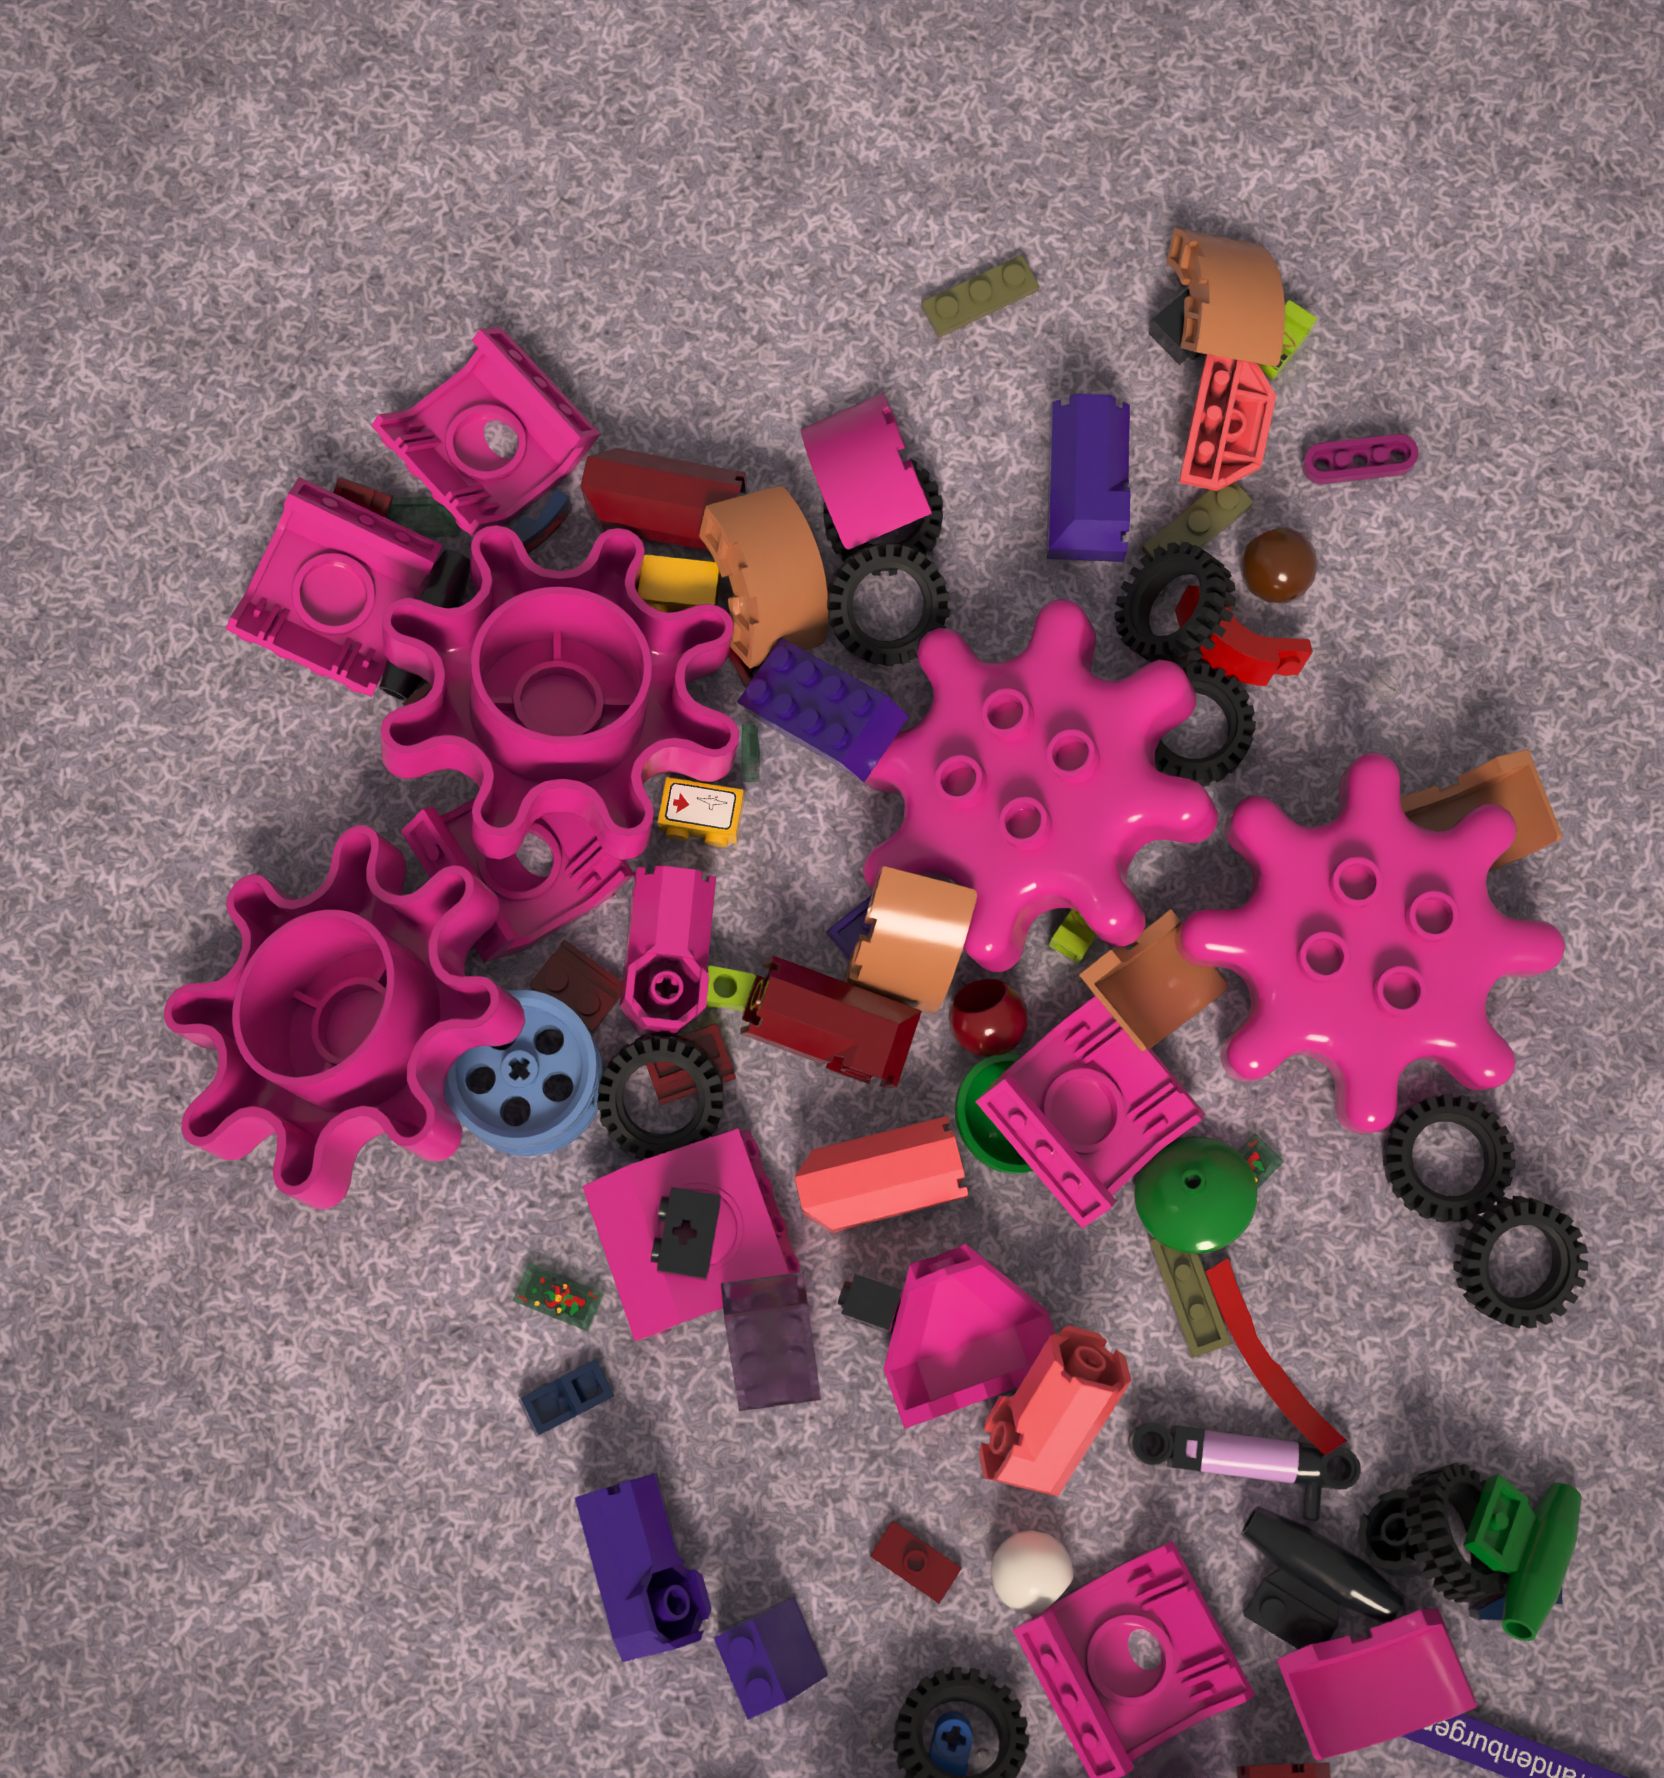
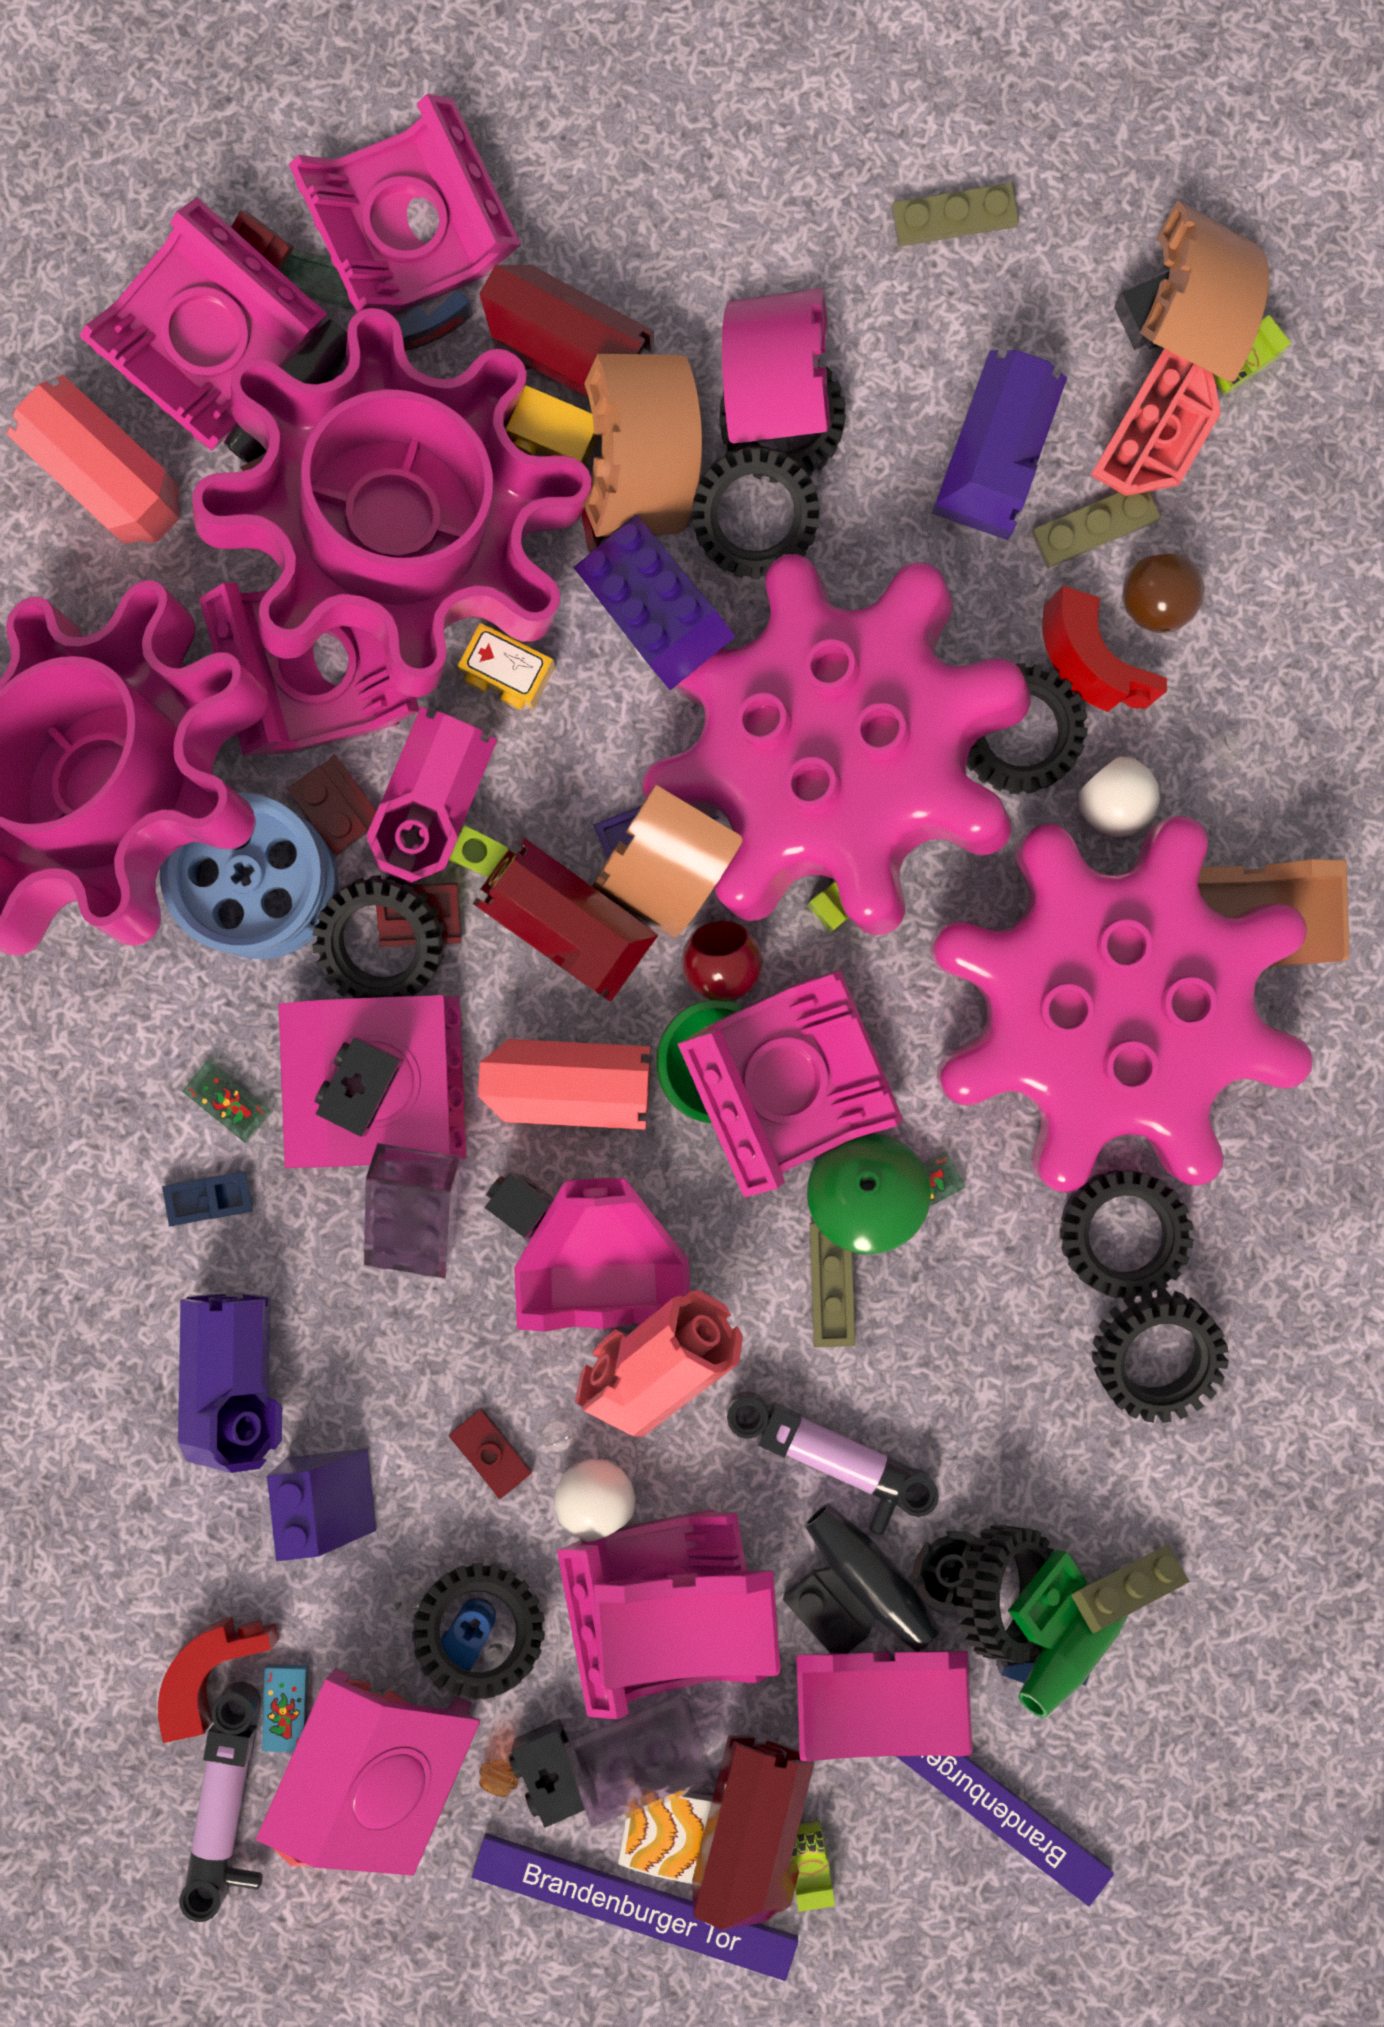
camera: 20 degrees right, 10 degrees up
clear green tile [741,724,760,782] -> none
nougat panel [1079,909,1228,1053] -> none
black tyre [1114,542,1236,667] -> none
red sticker [1206,1258,1348,1455] -> none
magenta plate [1302,434,1419,484] -> none
none -> coral brick [7,375,179,544]
none -> dark pink panel [594,1570,781,1690]
none -> olive plate [1071,1544,1190,1634]
none -> white helmet [1077,756,1160,838]

